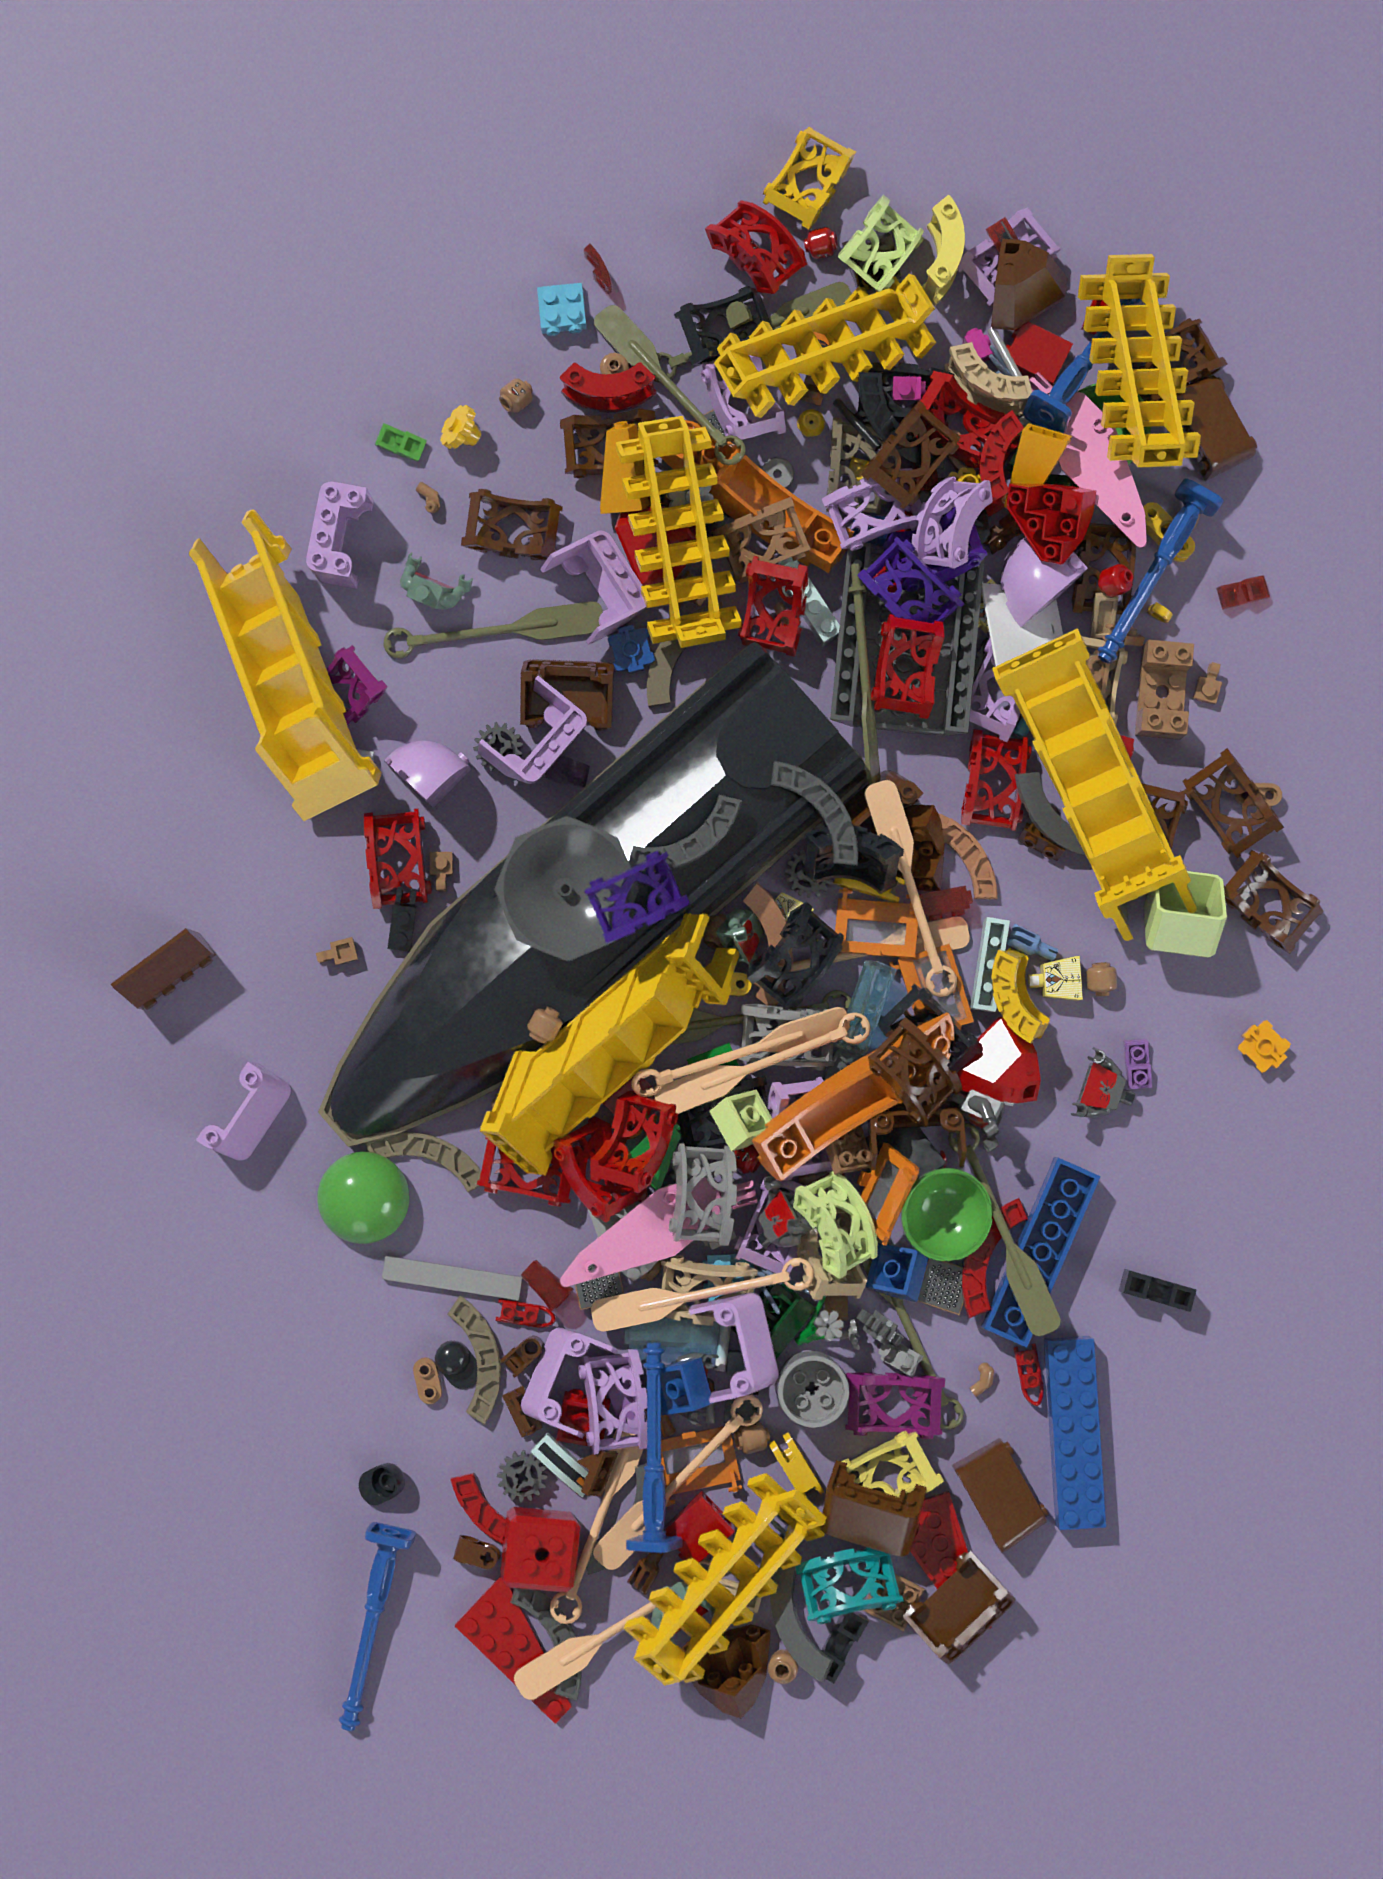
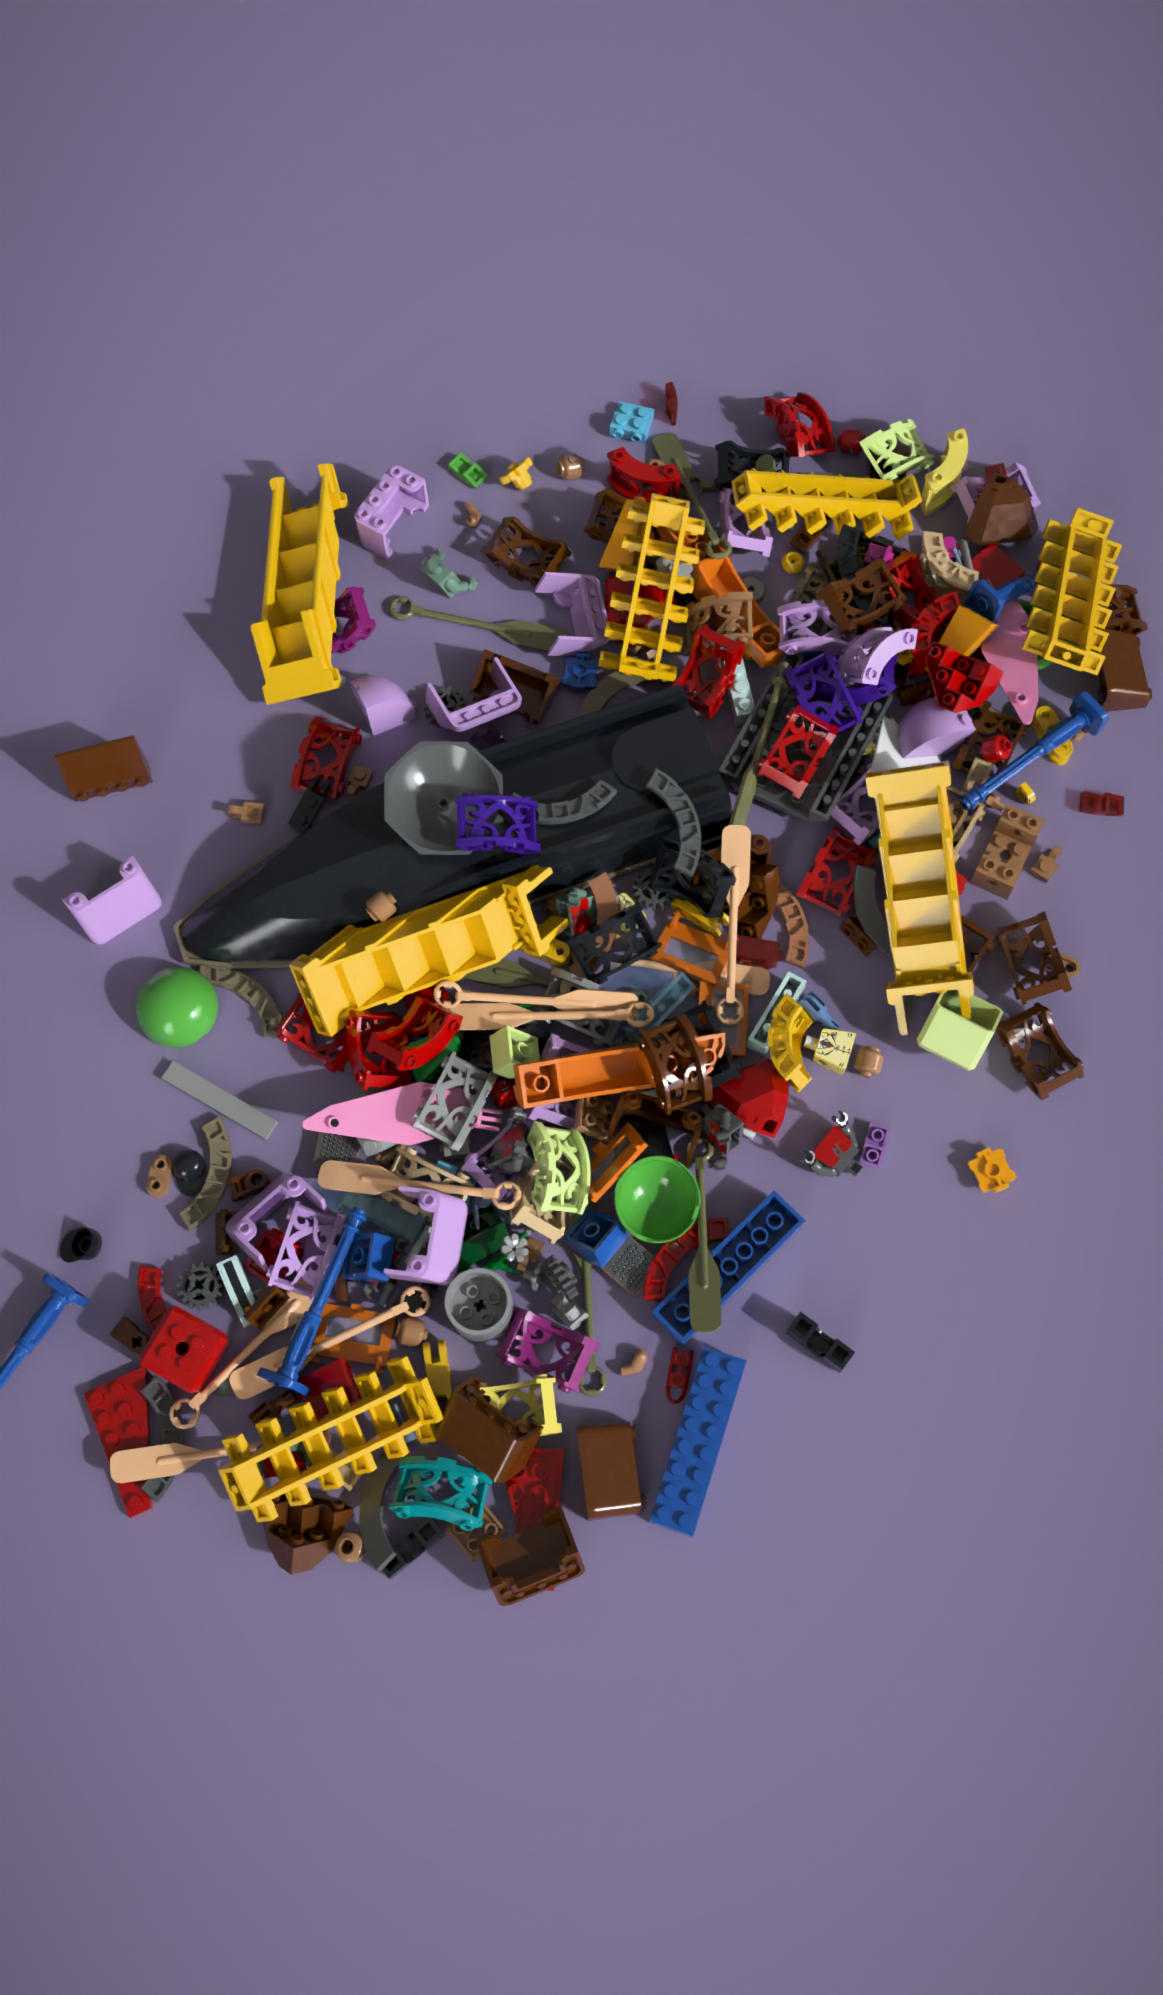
camera: 25 degrees right, 15 degrees down
red piece [495,1298,556,1328] -> none
clear red plant [521,1260,574,1312] -> none
yellow fence [763,126,856,229] -> none

